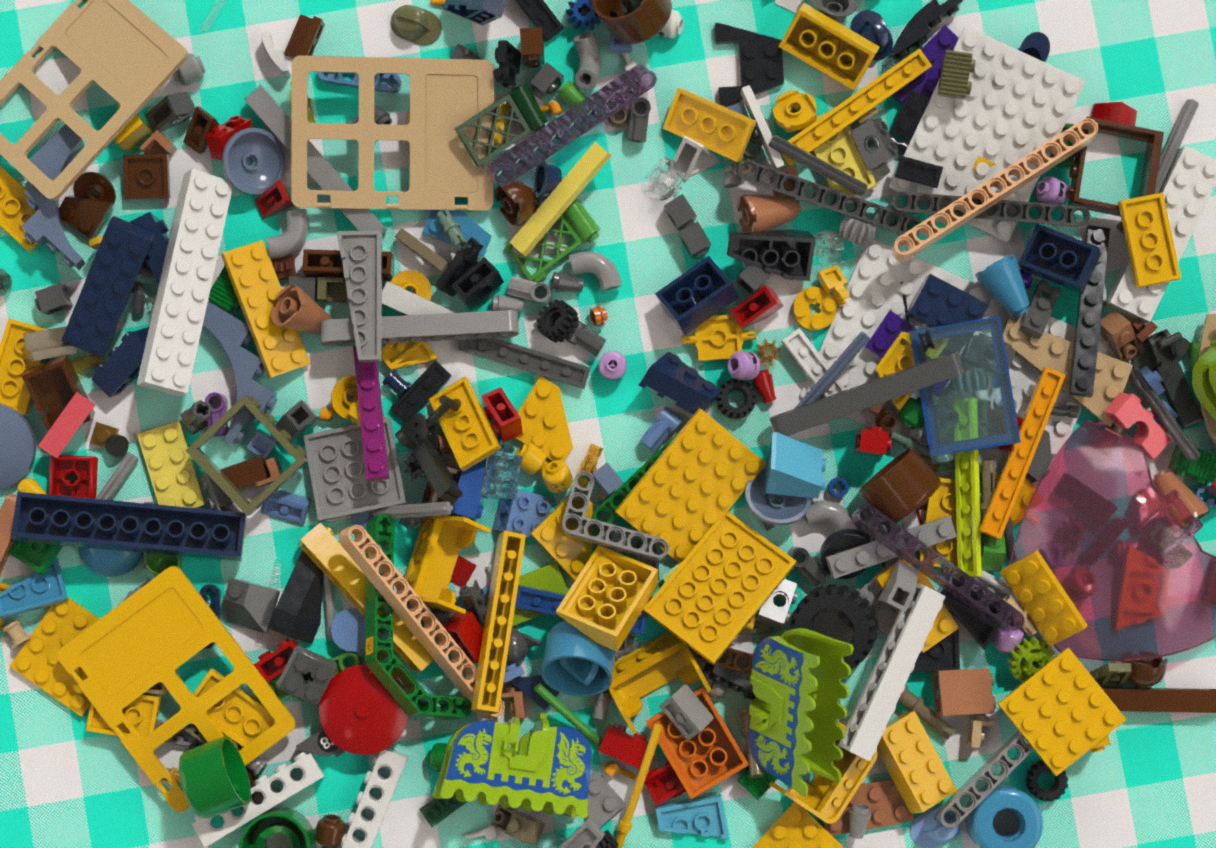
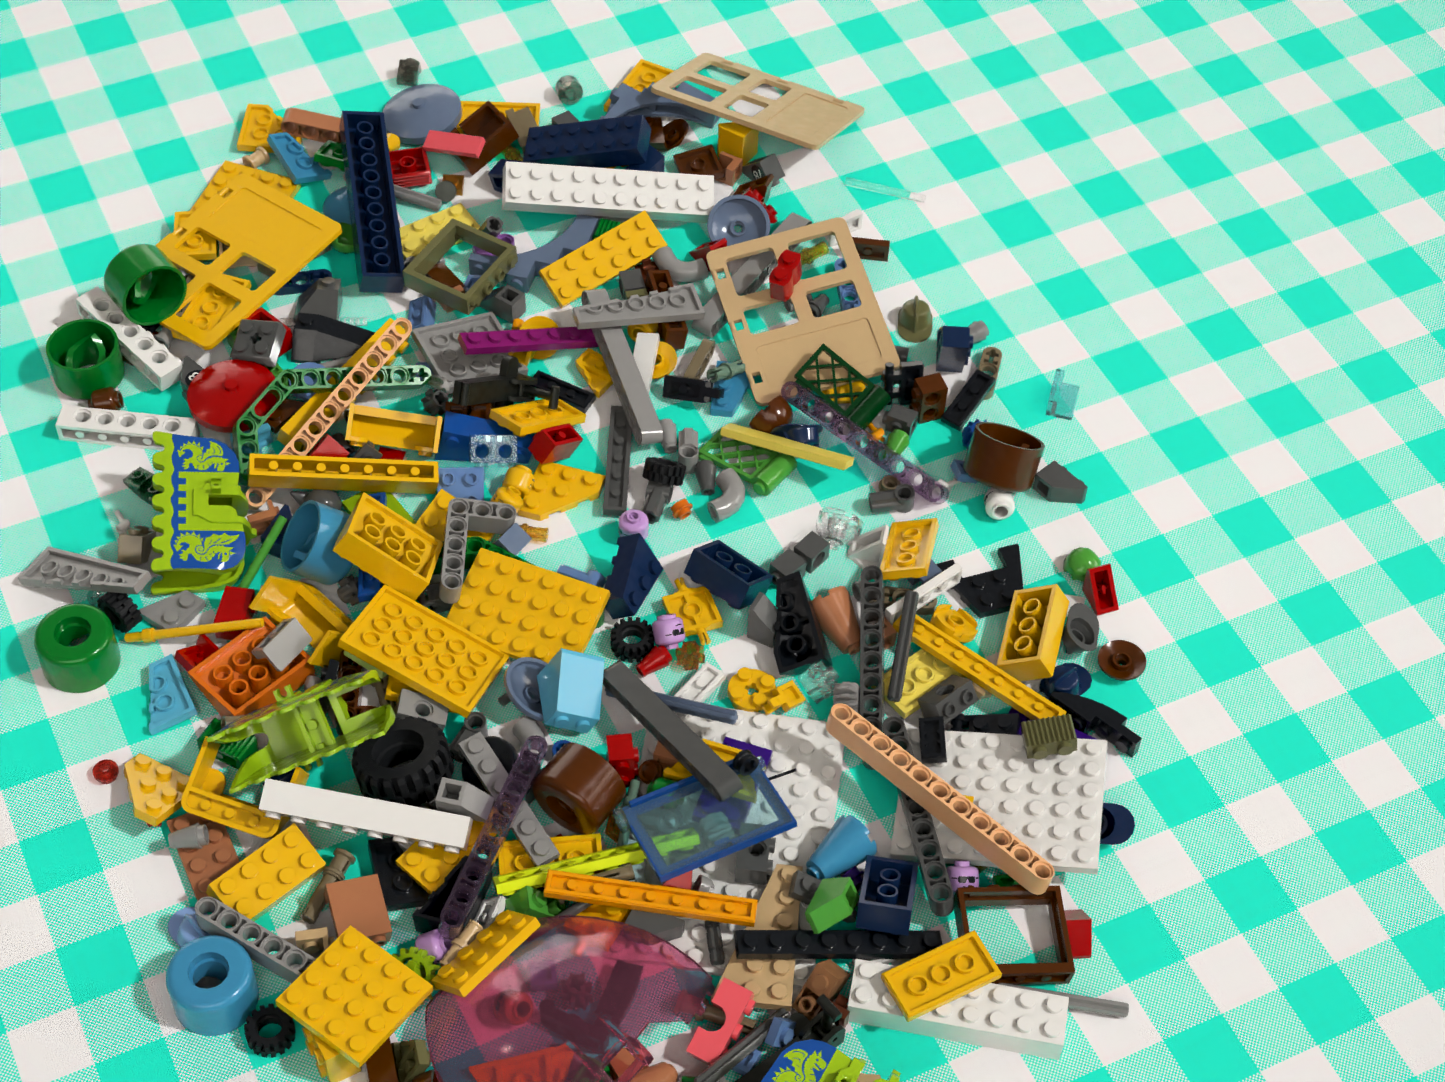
camera: 75 degrees right, 35 degrees down
light grey head [173,53,205,85] -> none
nougat cone [271,285,332,336] -> none
dark blue bush [382,369,411,398] -> none
black brick [451,257,504,310] -> none
medium blue plate [504,663,525,683] -> none
light grey cylinder [573,32,601,89] -> none
light orange hand [604,761,636,780] -> none
red slope [730,285,784,329] -> none
dark blue brick [906,274,989,346] -> none
none -> red brick [769,249,802,302]
none -> bright green slope [805,877,859,934]

